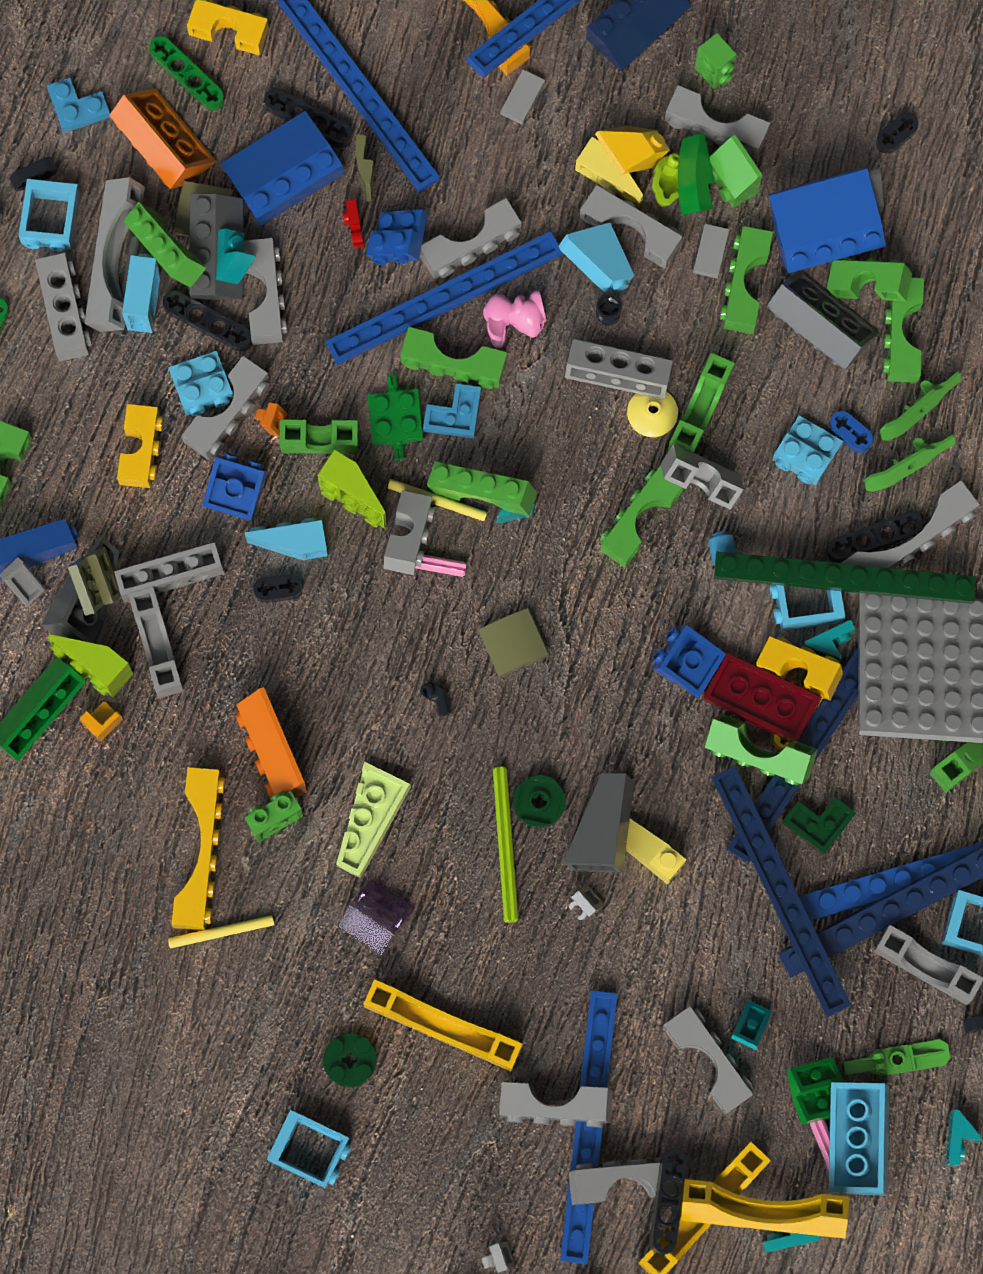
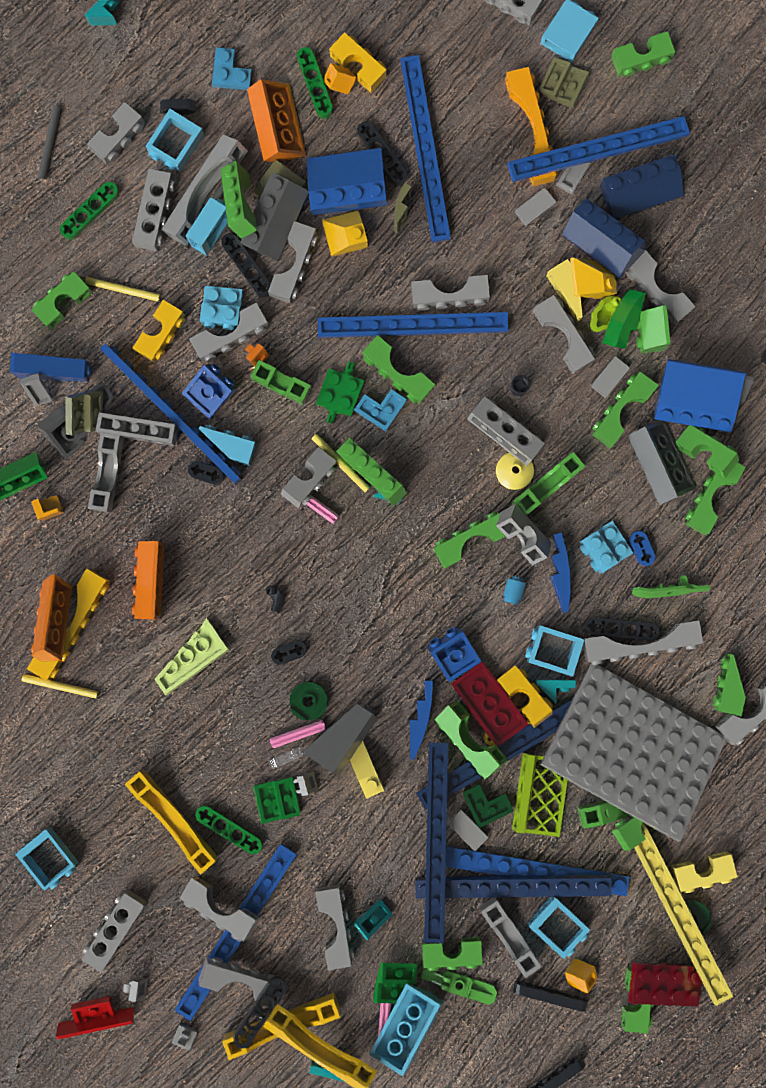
camera: 30 degrees right, 10 degrees up
lime slope [48,634,133,697] -> none
teal slope [216,229,256,284] -> none
bright green plate [245,791,303,843] -> none
lime slope [318,450,387,529] -> none
dark green plate [323,1033,377,1088] -> none
clear purple slope [338,879,415,956] -> none
red plate [342,199,363,248] -> none
blue plate [366,209,428,265] -> none
olive slope [478,608,550,677] -> none
bright pink animal [483,290,546,349] -> none
lime axle [493,766,518,923] -> none
medium azure slope [559,223,634,293] -> none
bright green brick [695,33,737,89] -> none
dark green plate [713,551,976,604] -> none
bright green piece [880,371,961,441] -> none
teal slope [945,1110,983,1167] -> none
none -> orange slope [31,574,72,661]
none -> light grey brick [82,889,147,973]
none -> light yellow bar [85,277,160,302]
none -> blue plate [100,344,242,485]
none -> green beam [196,805,263,854]
none -> green slope [252,777,301,824]
none -> clear beam [268,746,305,770]
none -> bright pink axle [270,720,326,748]
none -> black beam [271,641,307,665]
none -> yellow slope [322,211,368,257]
none -> light orange panel [323,63,356,94]
none -> blue slope [410,680,433,759]
none -> bright green arch [422,937,482,971]
none -> light grey tile [447,809,488,851]
none -> lime fence [512,752,568,837]
none -> blue slope [550,532,570,613]
none -> light grey tile [556,162,591,195]
none -> dark blue slope [562,198,645,279]

